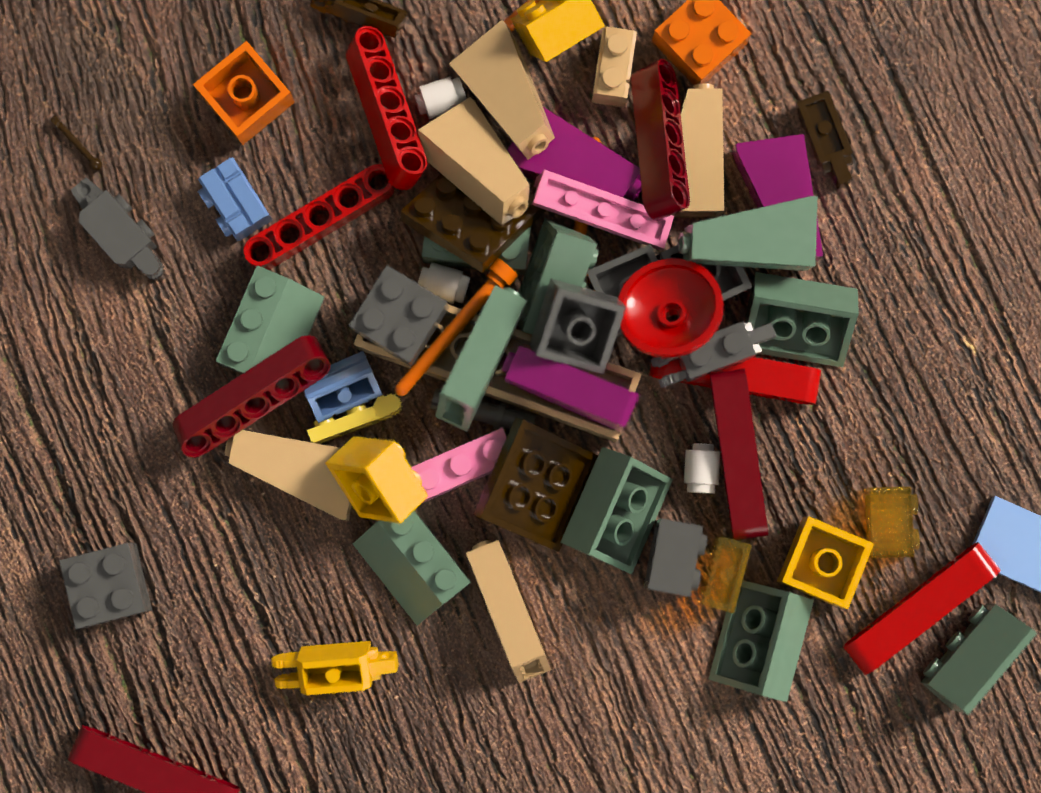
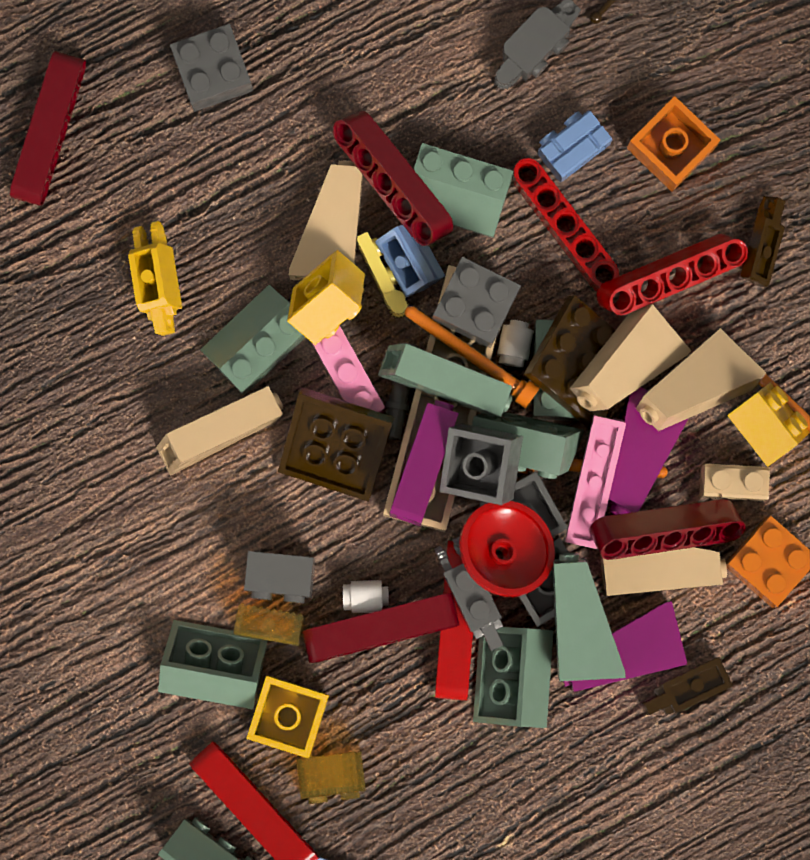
camera: 85 degrees right, 0 degrees up
white brick [414,77,466,119] -> none
sand green slope [560,447,673,574] -> none

